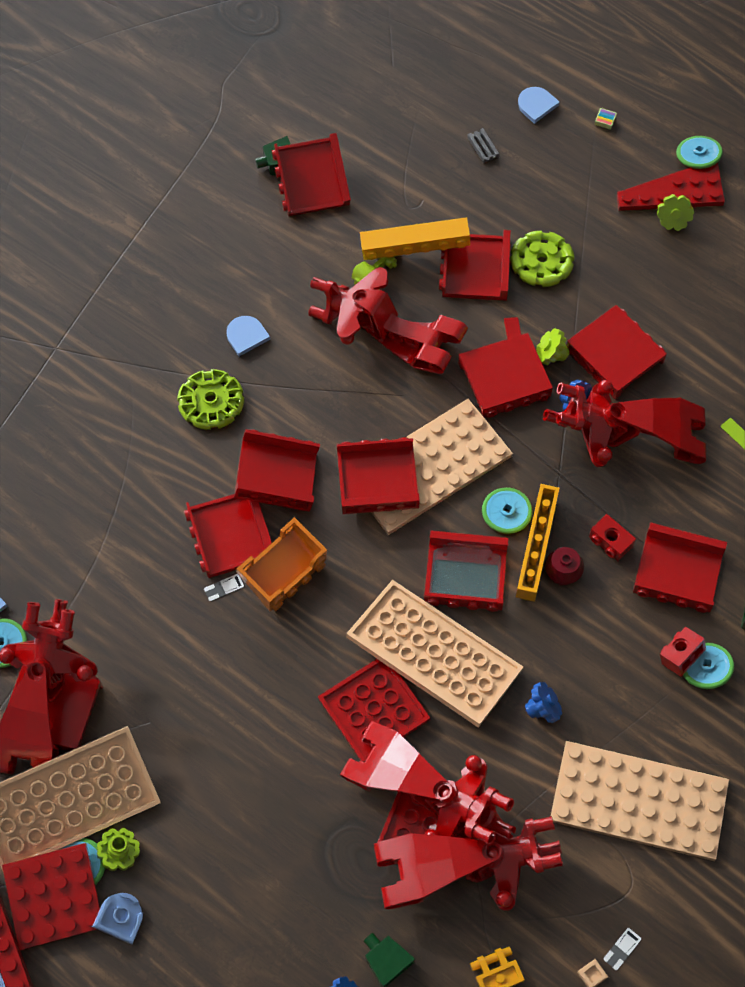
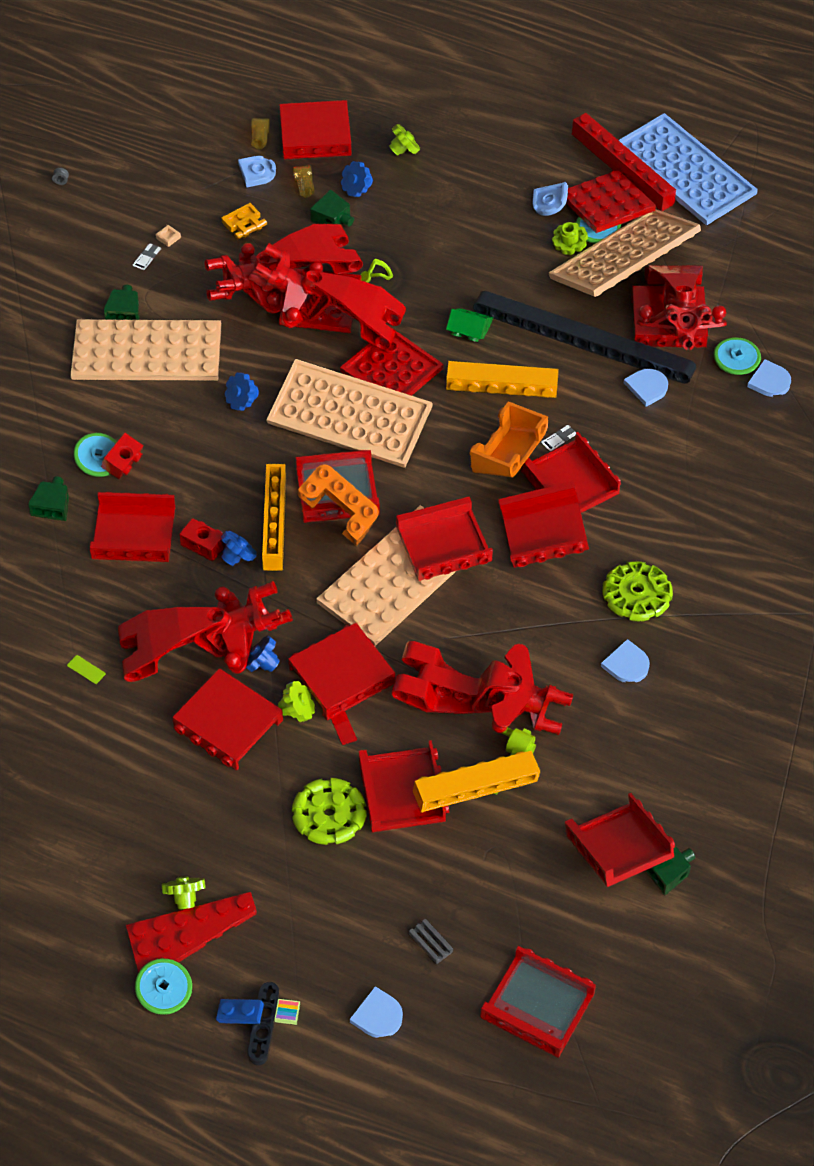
camera: 165 degrees right, 10 degrees down
medium azure wheel [482,488,532,534] -> none
dark red cone [545,547,584,585] -> none
none -> dark green torso [104,284,140,320]
none -> blue plate [216,999,264,1024]
none -> blue plant [221,531,257,566]
none -> black beam [248,982,279,1065]
none -> orange windscreen [298,464,379,546]
none -> lime piece [361,259,393,283]
none -> green slope [446,308,493,342]
none -> light orange brick [446,361,558,398]
none -> black beam [473,291,697,384]
none -> clear light blue panel [481,946,596,1058]
none -> light blue tile [624,369,668,406]

